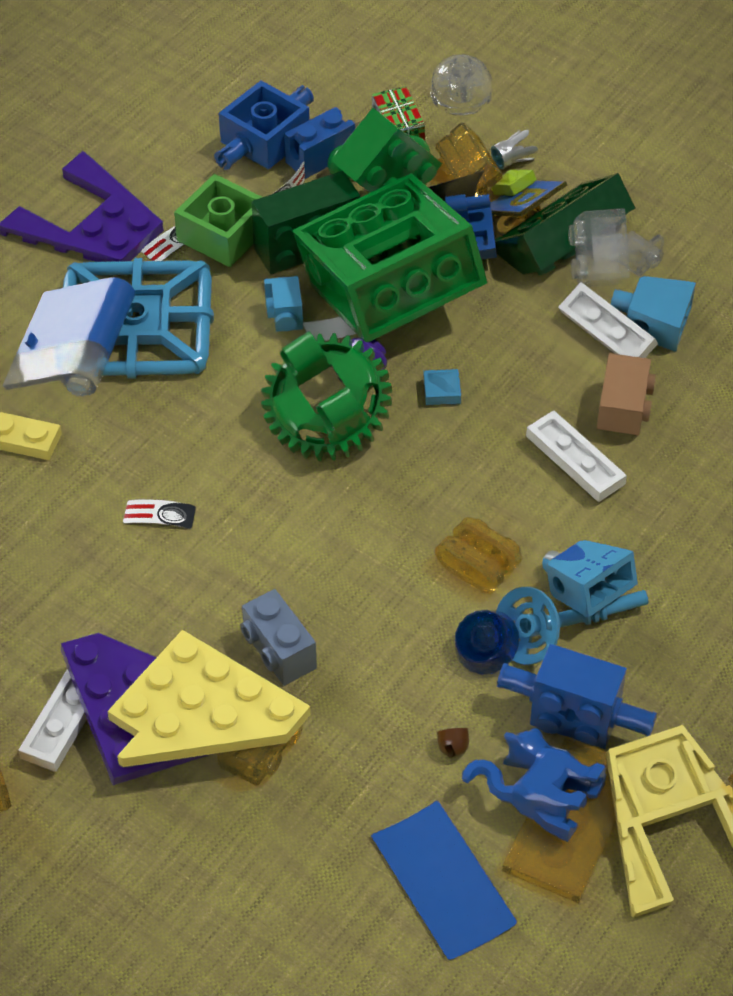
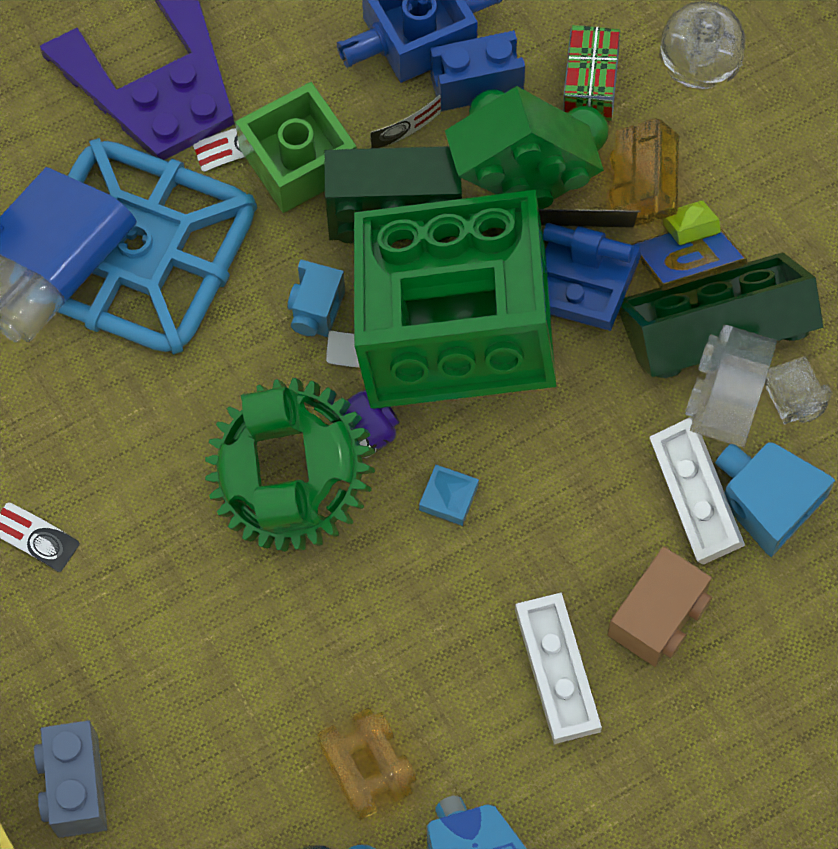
camera: 25 degrees right, 15 degrees up
flat silver piece [489,130,538,169] -> none

